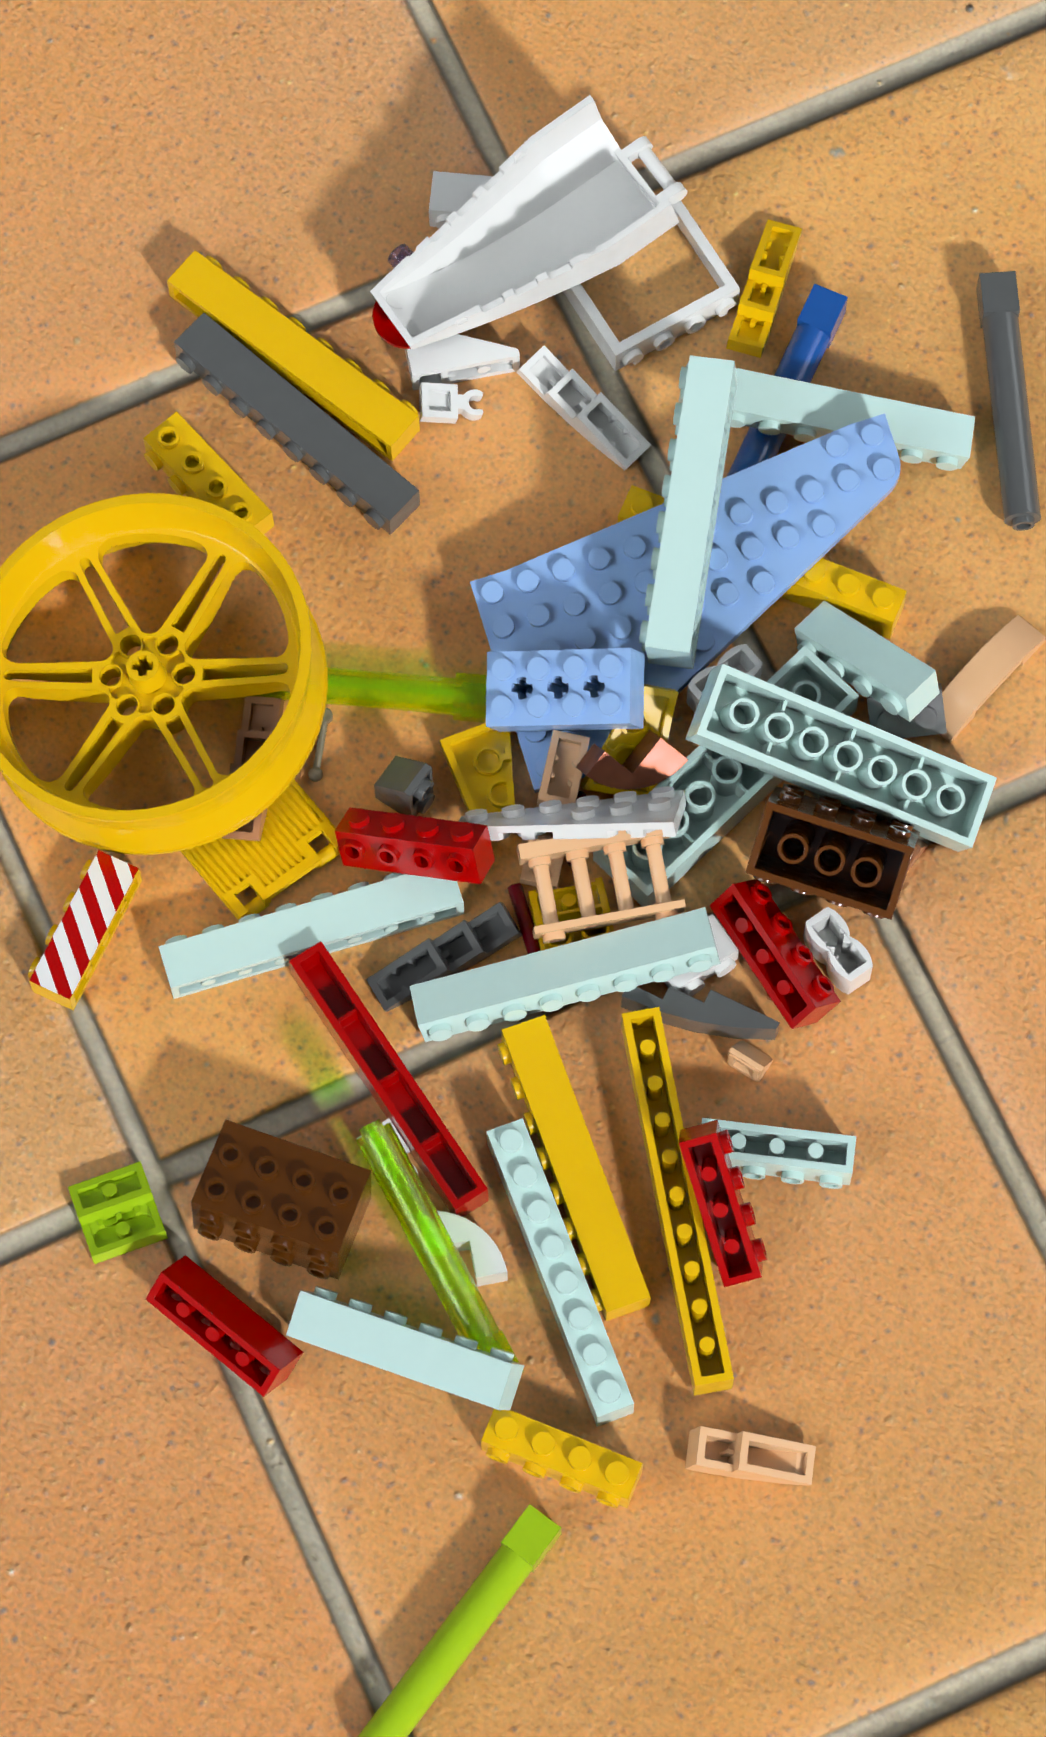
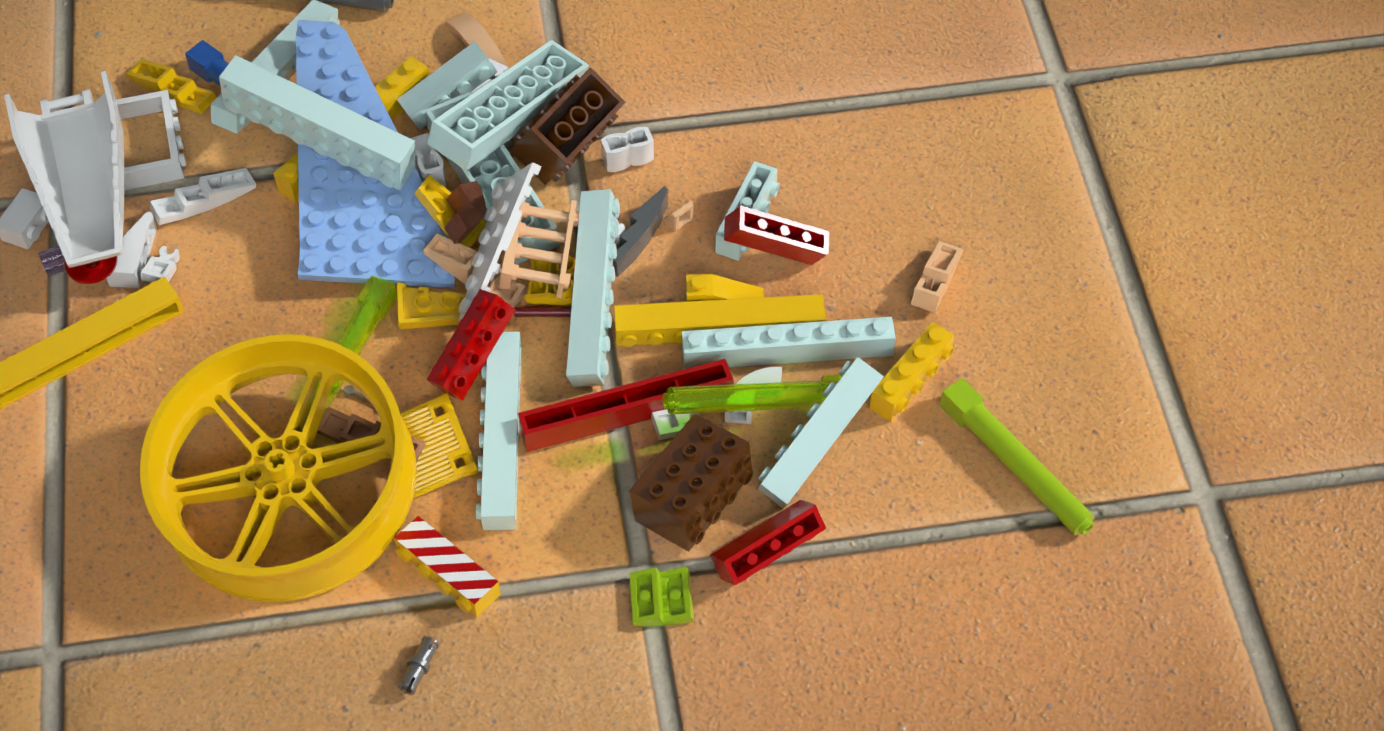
camera: 75 degrees left, 15 degrees down
yellow brick [143,411,274,534] -> none
dark grey brick [174,313,420,535] -> none
dark grey slope [366,902,522,1012] -> none
dark grey slope [374,756,435,816] -> none
light blue brick [486,648,644,732] -> none
yellow brick [621,1007,734,1396] -> none
red brick [709,879,841,1029] -> none
none -> yellow slope [686,274,764,302]

